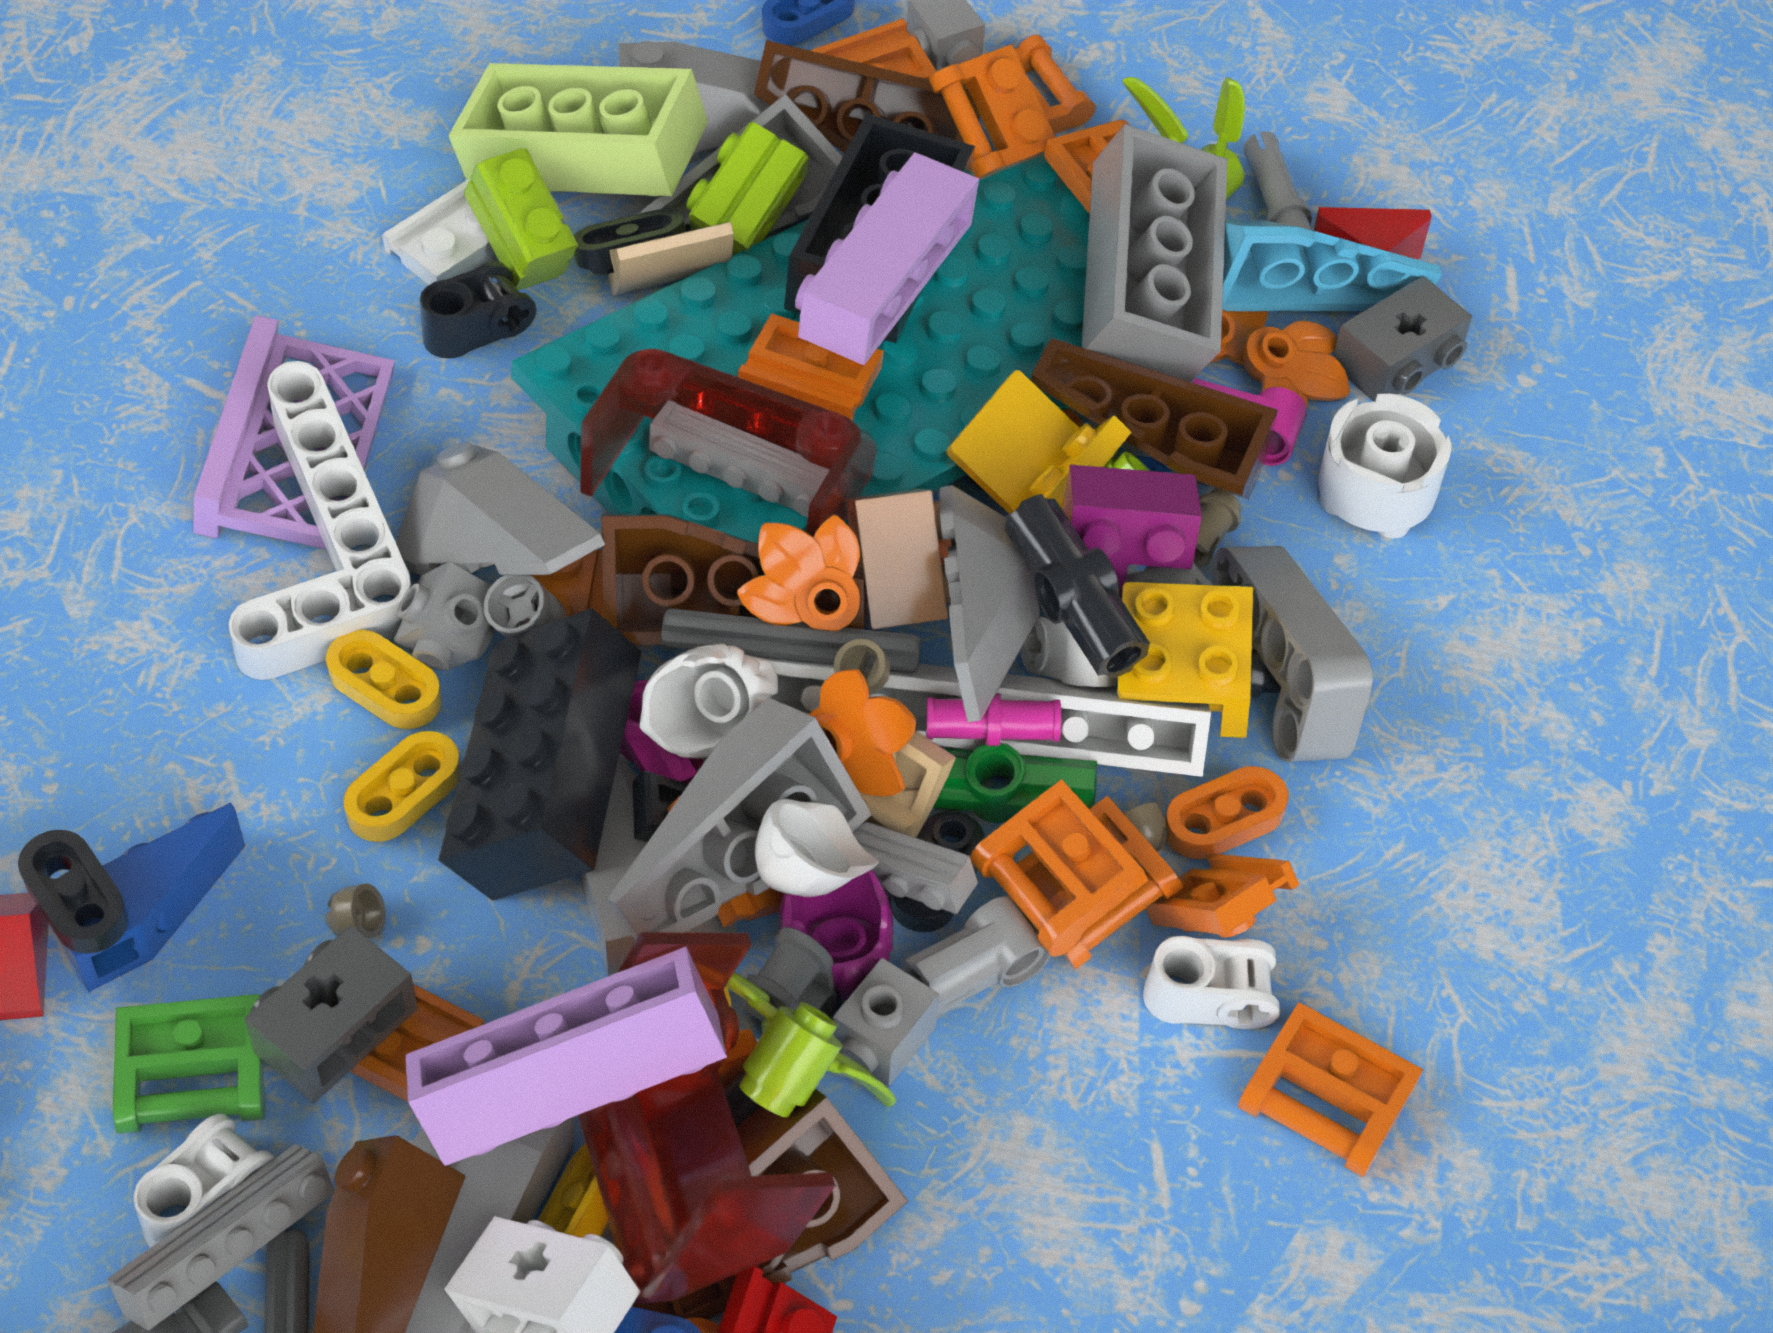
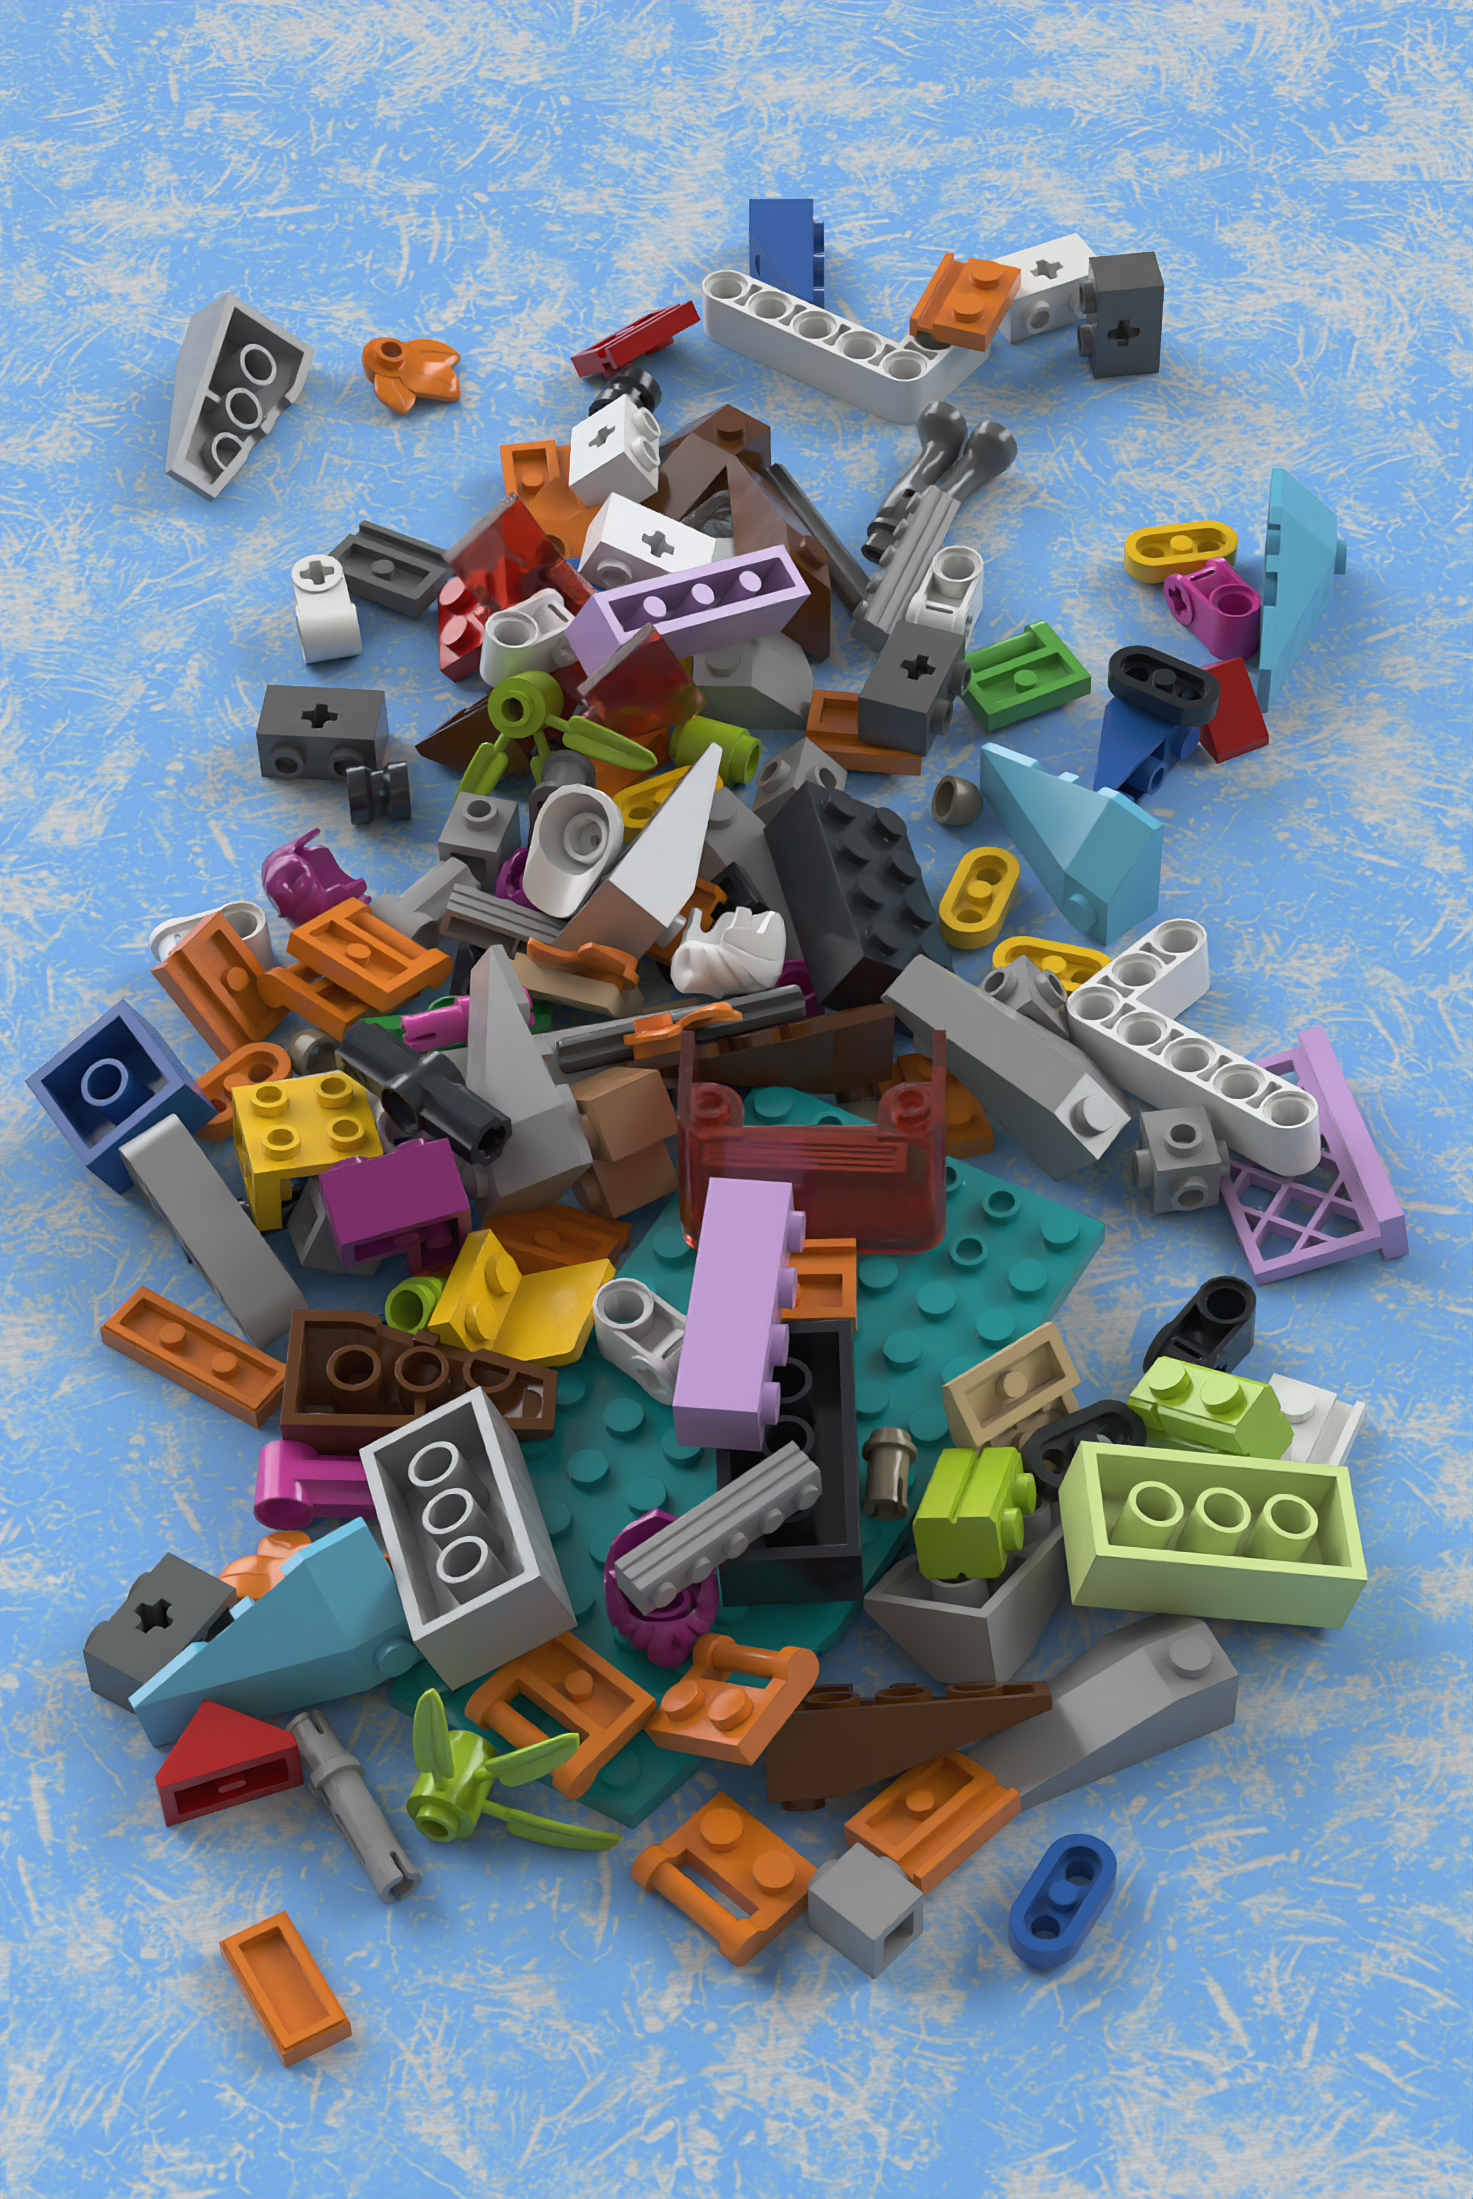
camera: 165 degrees right, 5 degrees down
dark tan hinge [834,639,890,694] -> none
orange plate [1237,1002,1423,1178] -> none
white brick [1318,394,1452,538] -> none
none -> blue brick [25,999,219,1196]
none -> orange tile [100,1285,286,1429]
none -> orange tile [219,1910,352,2068]
none -> dark grey brick [256,684,389,781]
none -> magenta hair [261,827,372,930]
none -> black wheel [346,761,412,825]
none -> white piece [480,588,578,687]
none -> white piece [593,1278,687,1405]
none -> magenta hair [603,1508,720,1669]
none -> light grey piece [614,1441,822,1616]
none -> light grey brick [752,737,848,826]
none -> dark tan pin [861,1427,917,1521]
none -> medium azure wedge [980,742,1164,947]
none -> light grey brick [1132,1104,1230,1213]

